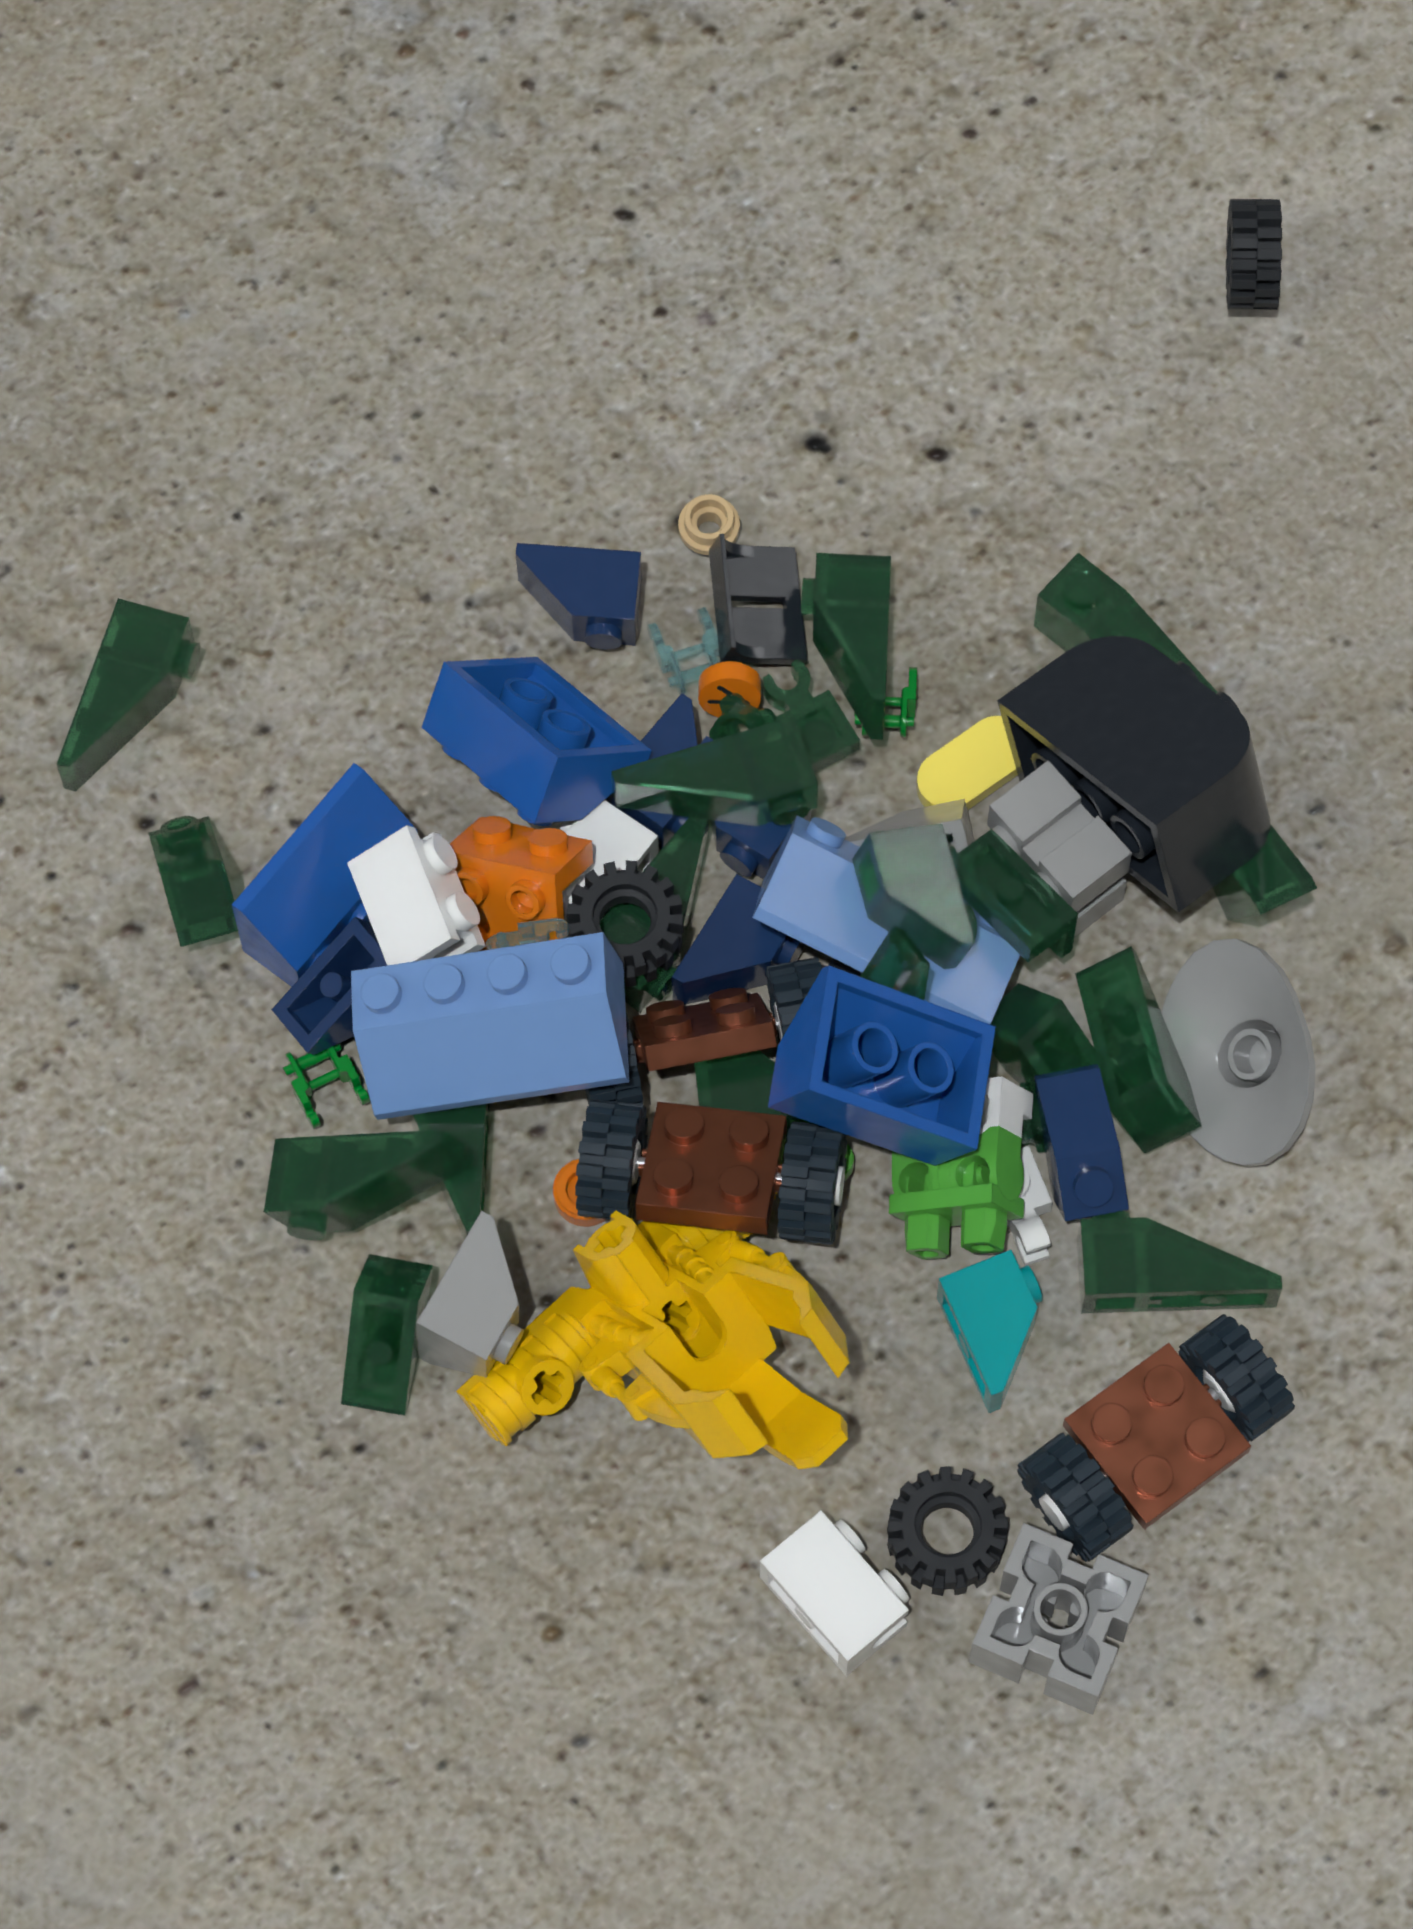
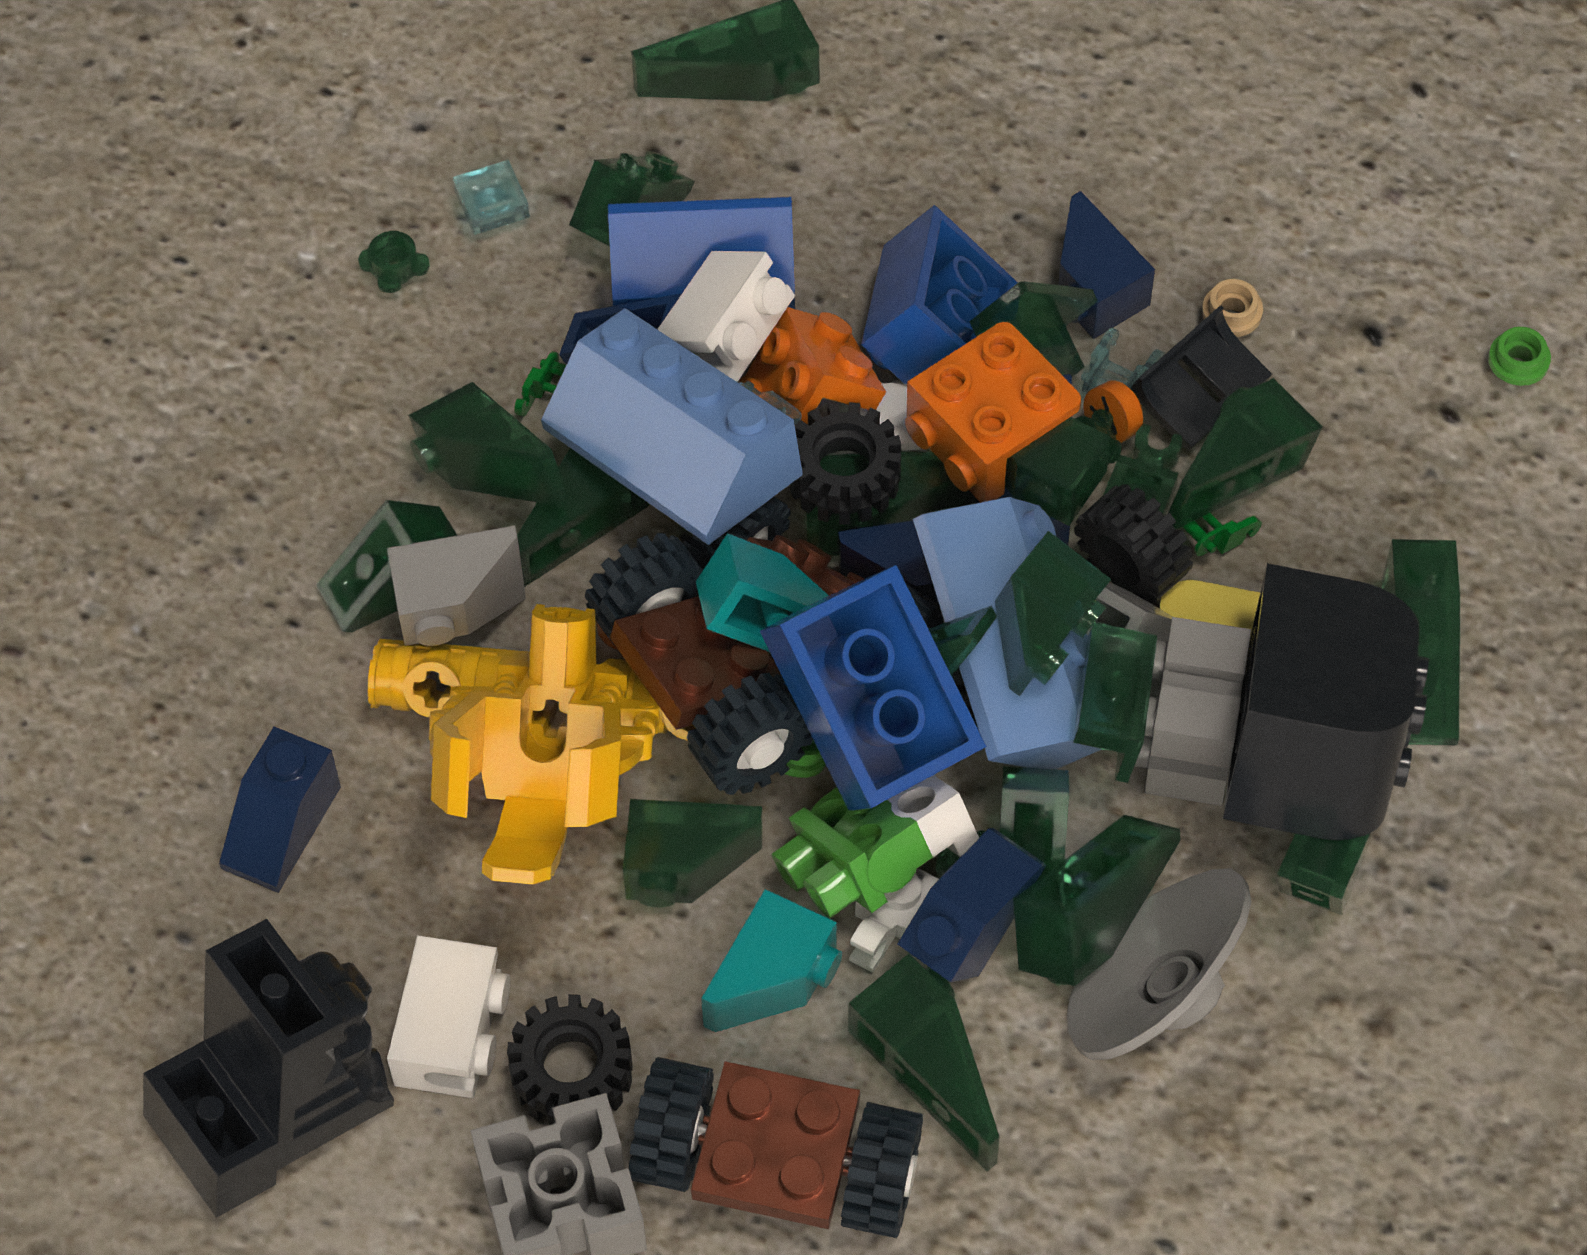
camera: 50 degrees right, 10 degrees down
none -> black brick [143,919,394,1218]
none -> dark blue slope [219,726,341,893]
none -> clear green plate [358,231,430,293]
none -> clear light blue plate [453,159,530,235]
none -> clear green slope [623,799,763,908]
none -> teal slope [696,533,829,652]
none -> orange bracket [905,322,1081,503]
none -> clear green panel [969,281,1098,377]
none -> black tyre [1074,484,1193,604]
none -> bright green plate [1488,327,1551,386]

